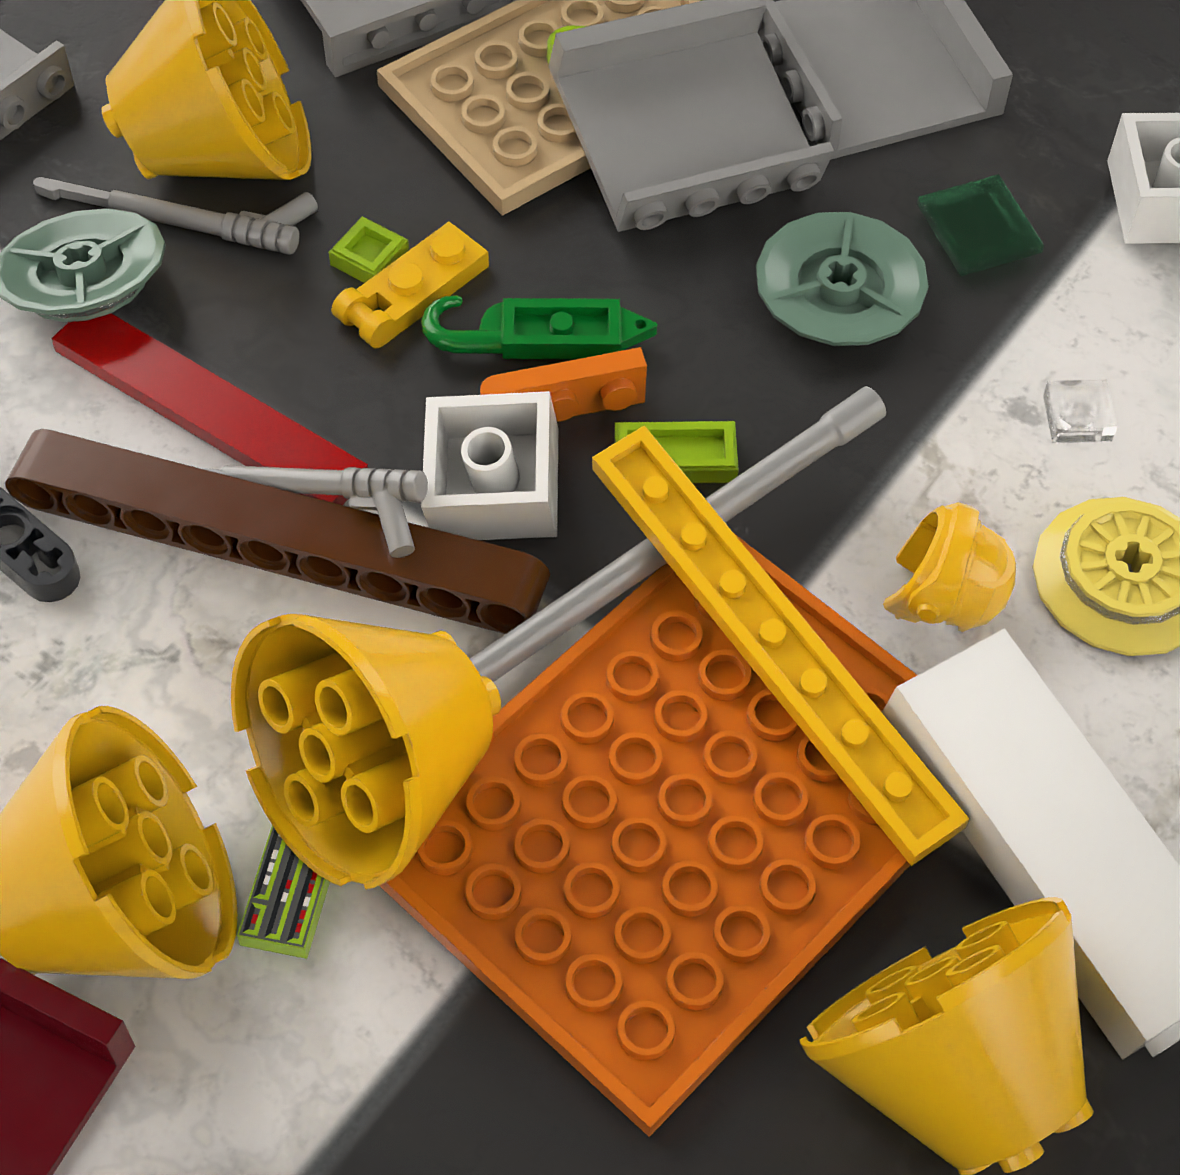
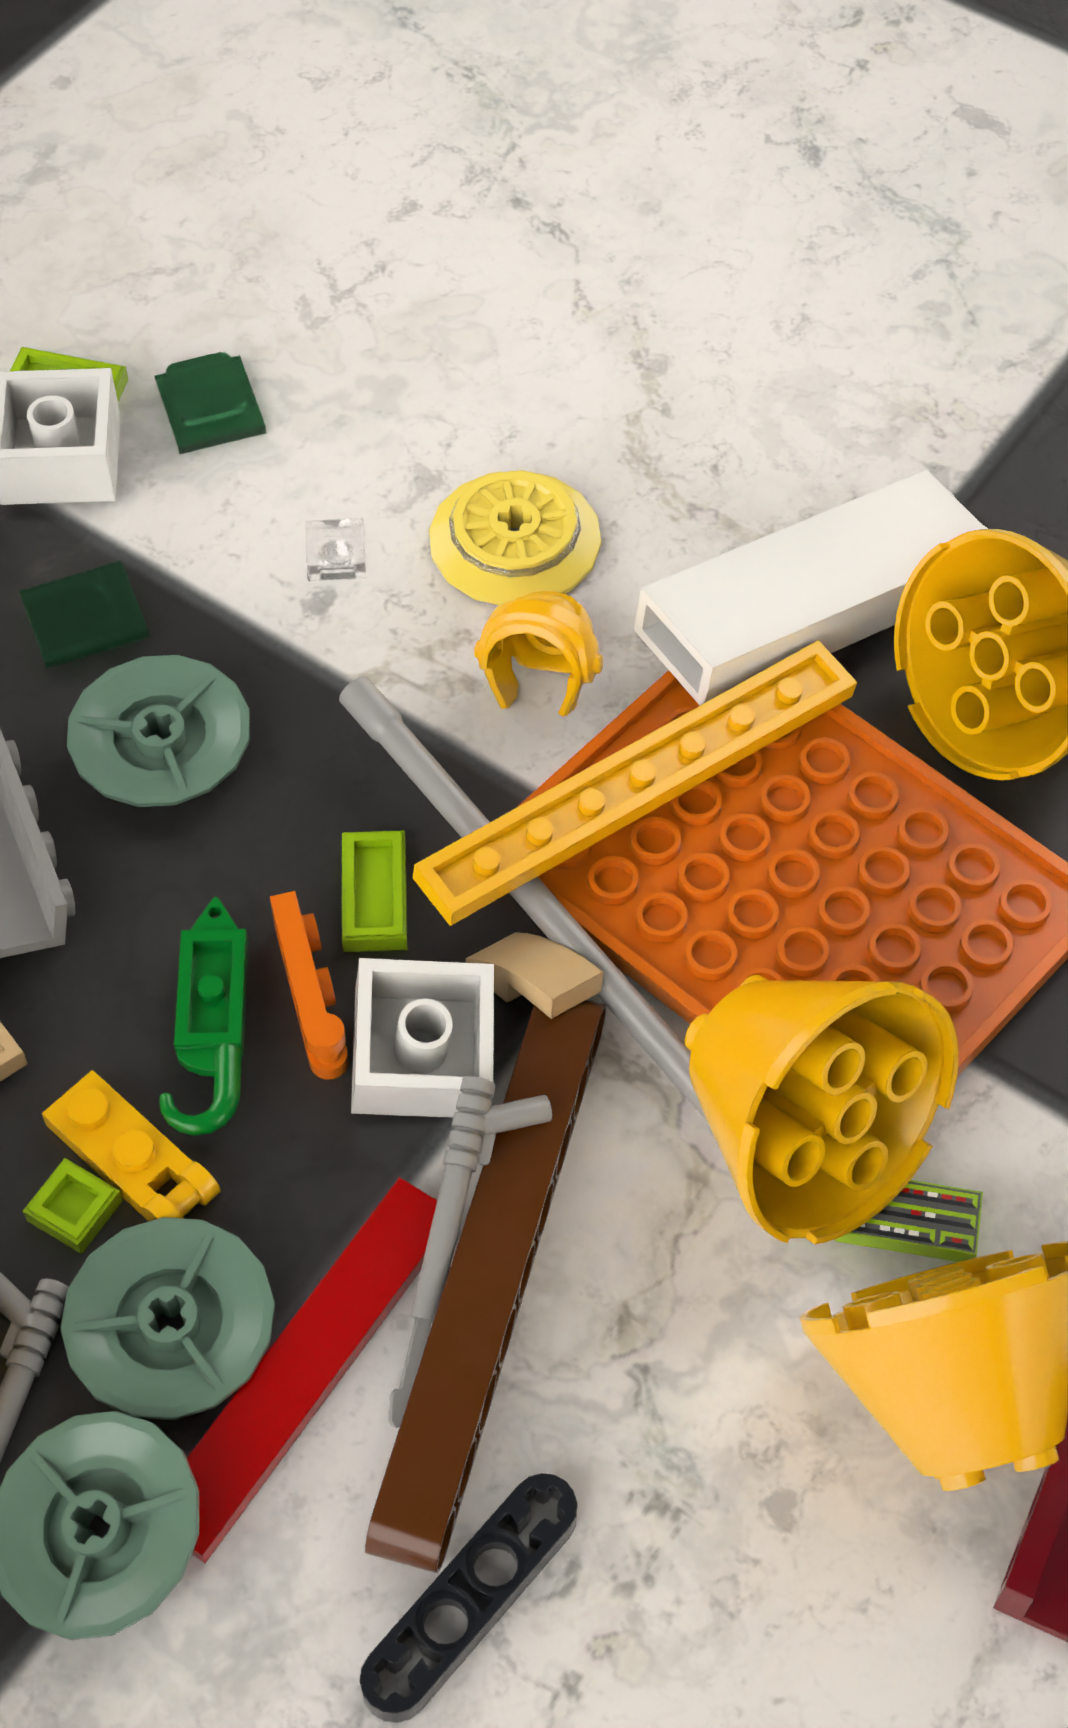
camera: 90 degrees left, 0 degrees up
none -> sand green piece [61,1217,275,1420]
none -> tan slope [466,932,603,1019]

